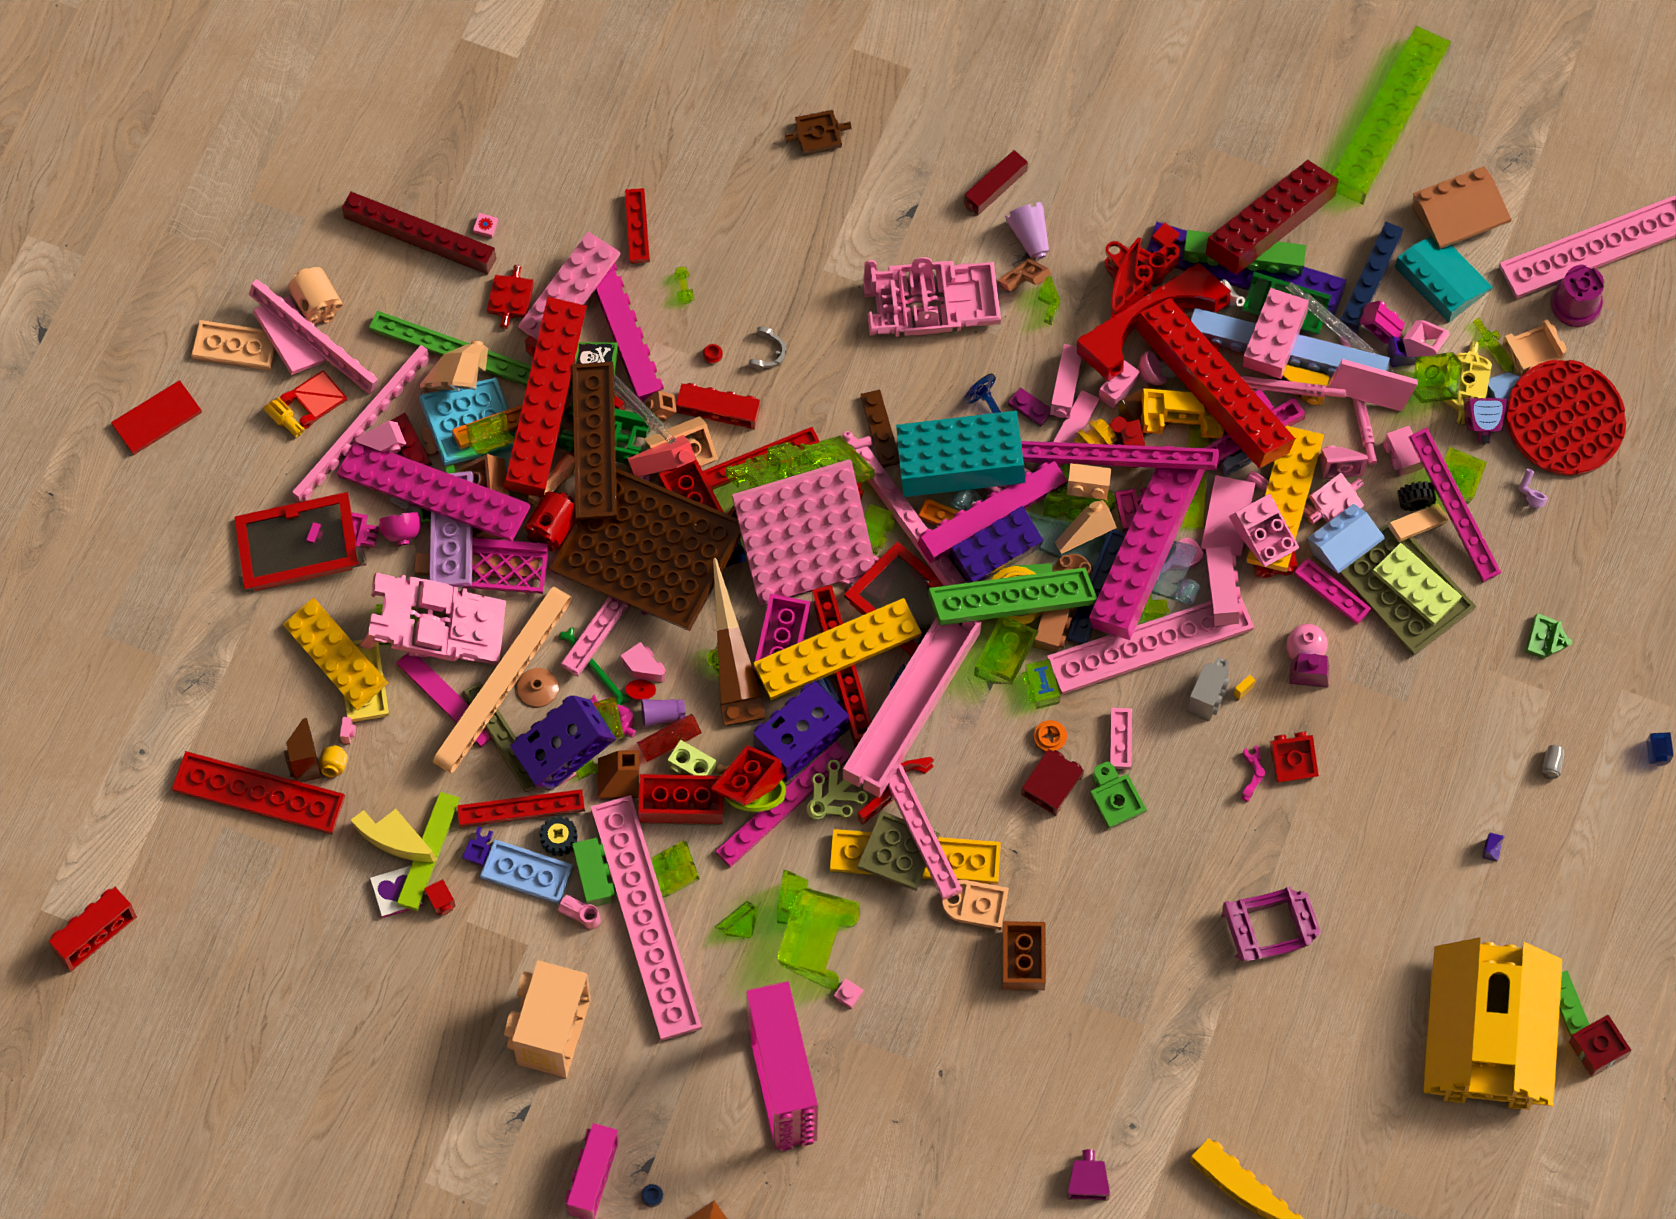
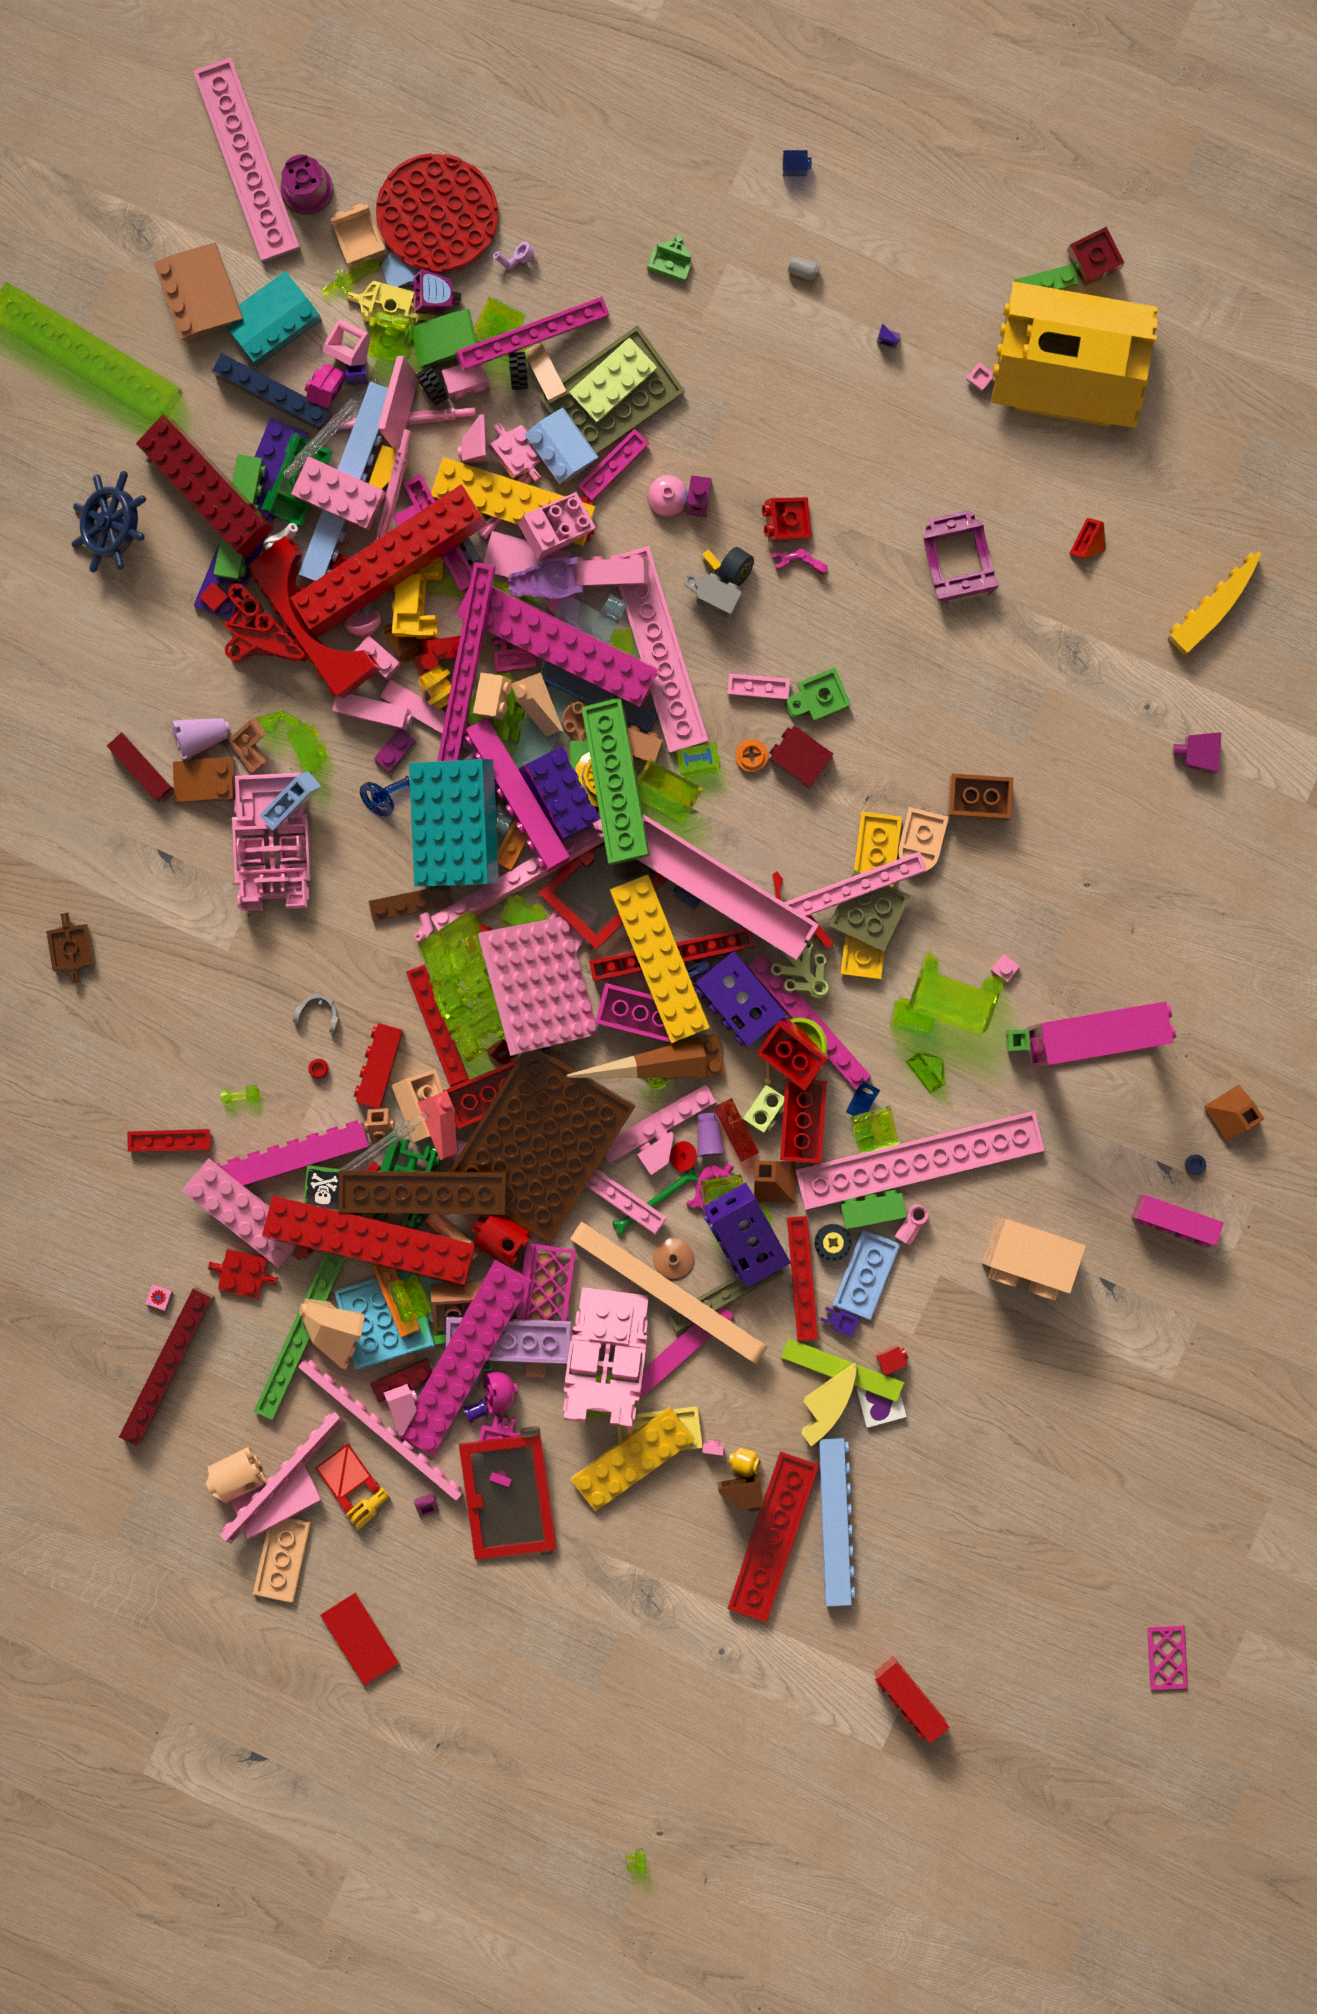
camera: 85 degrees left, 20 degrees up
none -> dark blue piece [71,471,146,573]
none -> dark orange slope [173,757,236,803]
none -> light blue slope [259,771,321,831]
none -> clear neon green hinge [286,722,329,775]
none -> bright green slope [411,309,477,368]
none -> magenta slope [414,1493,439,1517]
none -> black tyre [416,366,449,407]
none -> dark purple bush [463,1399,489,1424]
none -> medium lavender animal [508,557,583,599]
none -> bright pink plate [605,1084,716,1163]
none -> black wheel [718,547,754,586]
none -> light blue brick [819,1437,855,1606]
none -> clear blue bracket [846,1081,880,1121]
none -> bright pink plate [966,362,994,392]
none -> red slope [1069,518,1106,559]
none -> dark pink window [1147,1625,1188,1690]

